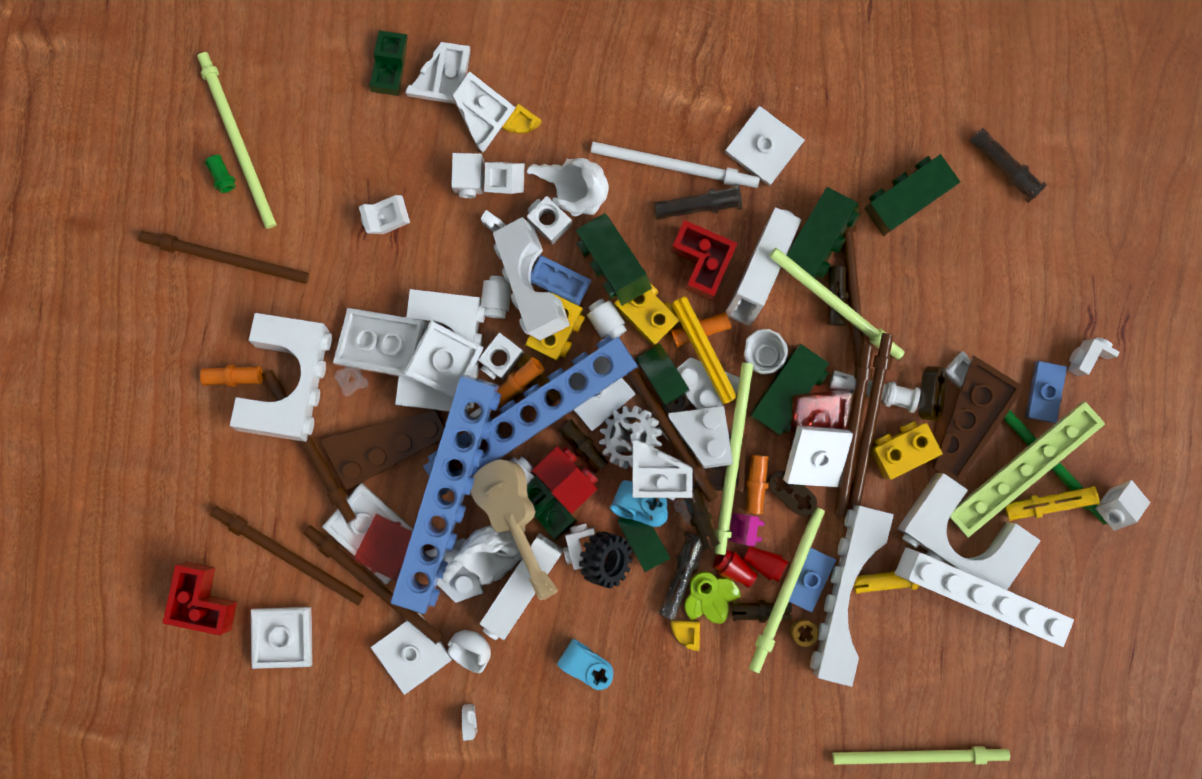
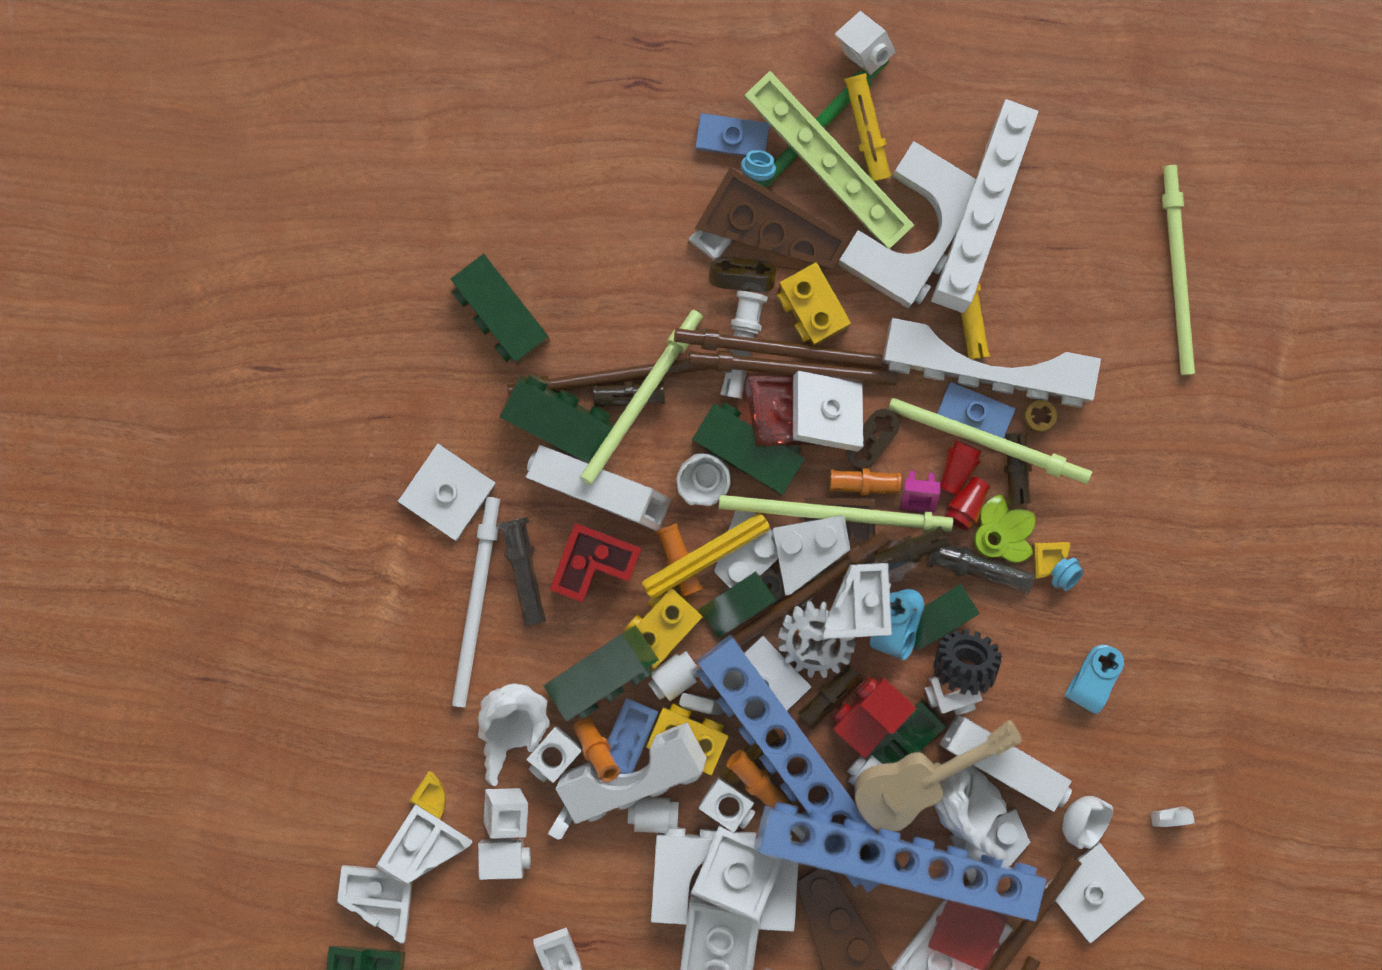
camera: 90 degrees left, 0 degrees up
clear smoke pin [969,128,1047,203] -> none
white bracket [1068,337,1120,376] -> none
none -> orange pin [573,717,620,783]
none -> white tile [679,693,724,715]
none -> medium azure plate [740,150,776,182]
none -> medium azure plate [1051,558,1084,591]

